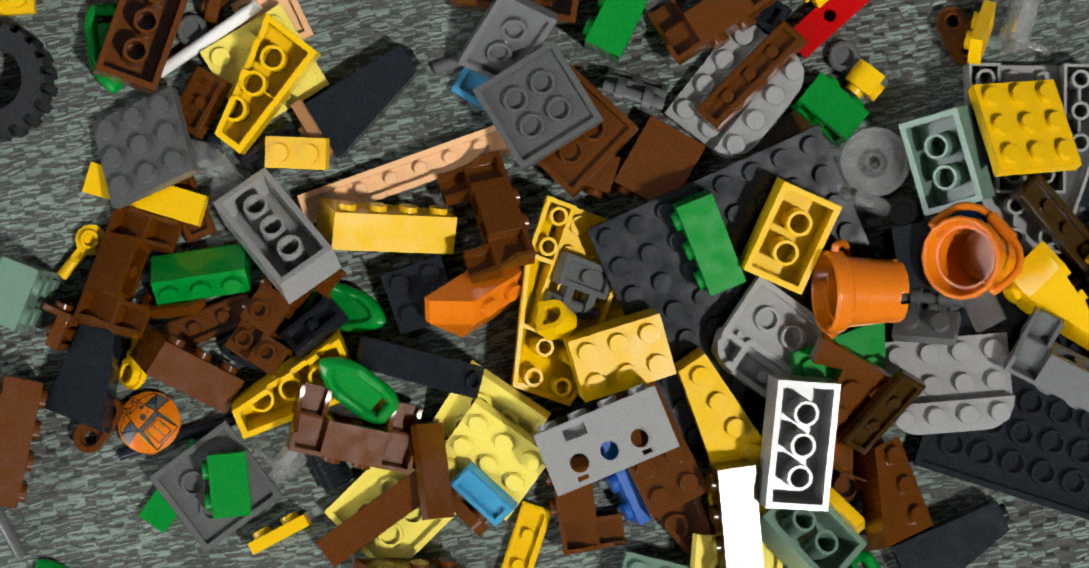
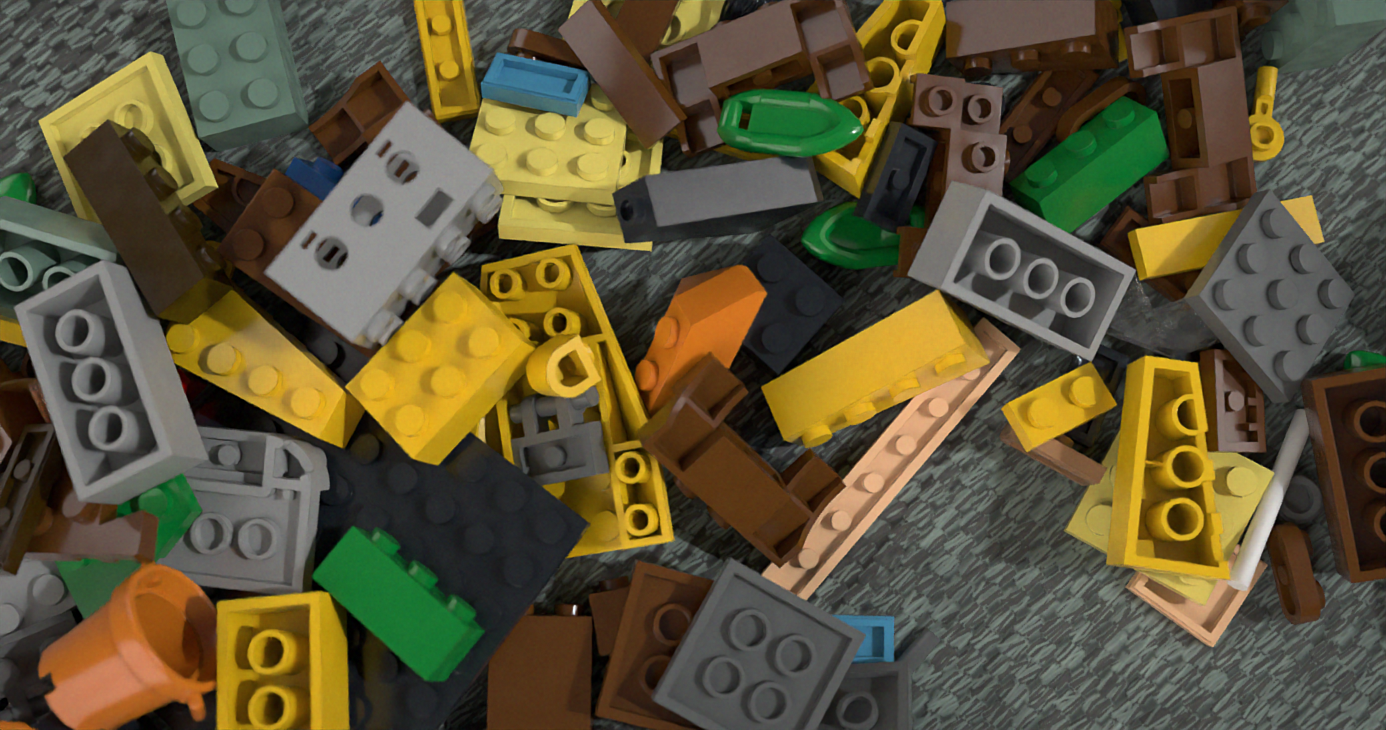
camera: 150 degrees right, 5 degrees down
black slope [305,44,420,159] -> none

